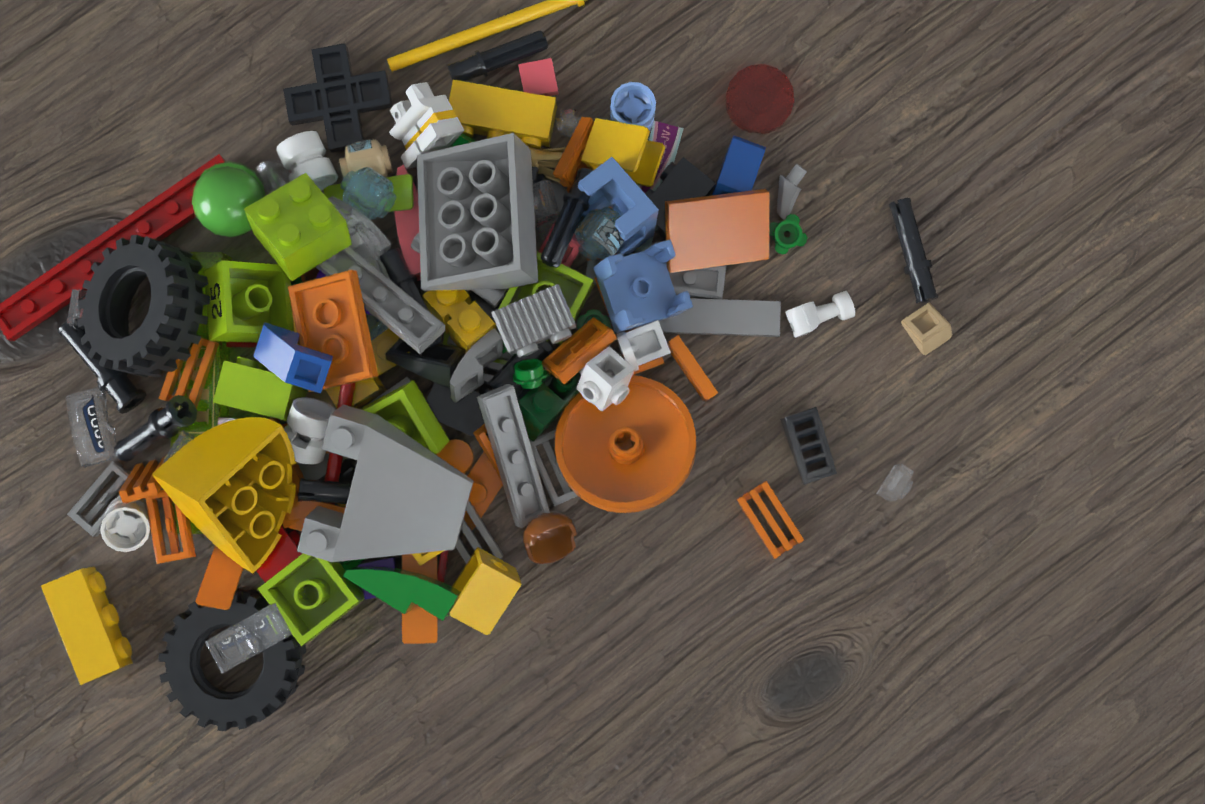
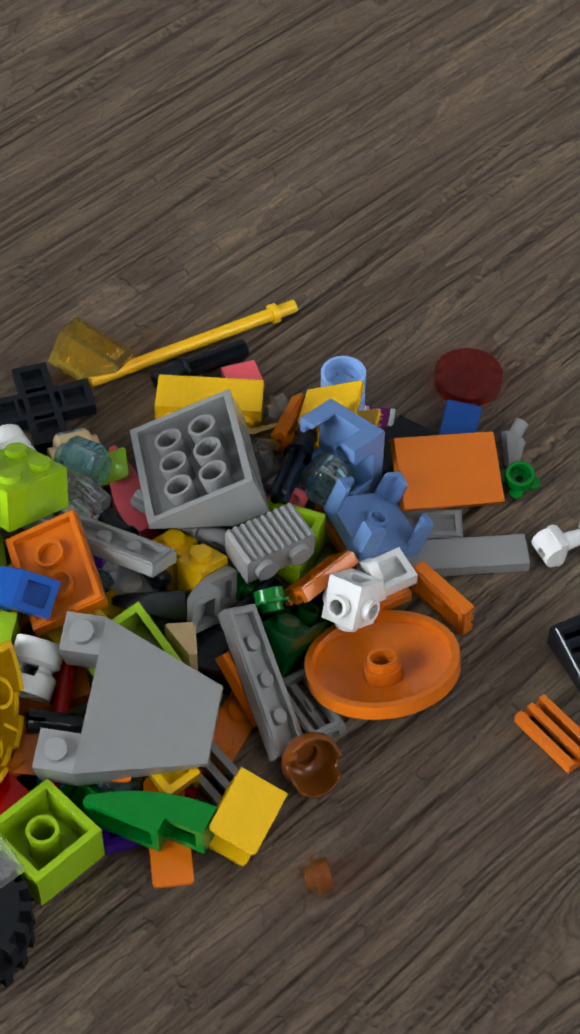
camera: 10 degrees left, 35 degrees down
white hips [389,82,464,169] -> none
none -> clear yellow slope [48,316,135,380]
none -> tan slope [165,622,198,671]
none -> clear orange plate [302,856,334,897]

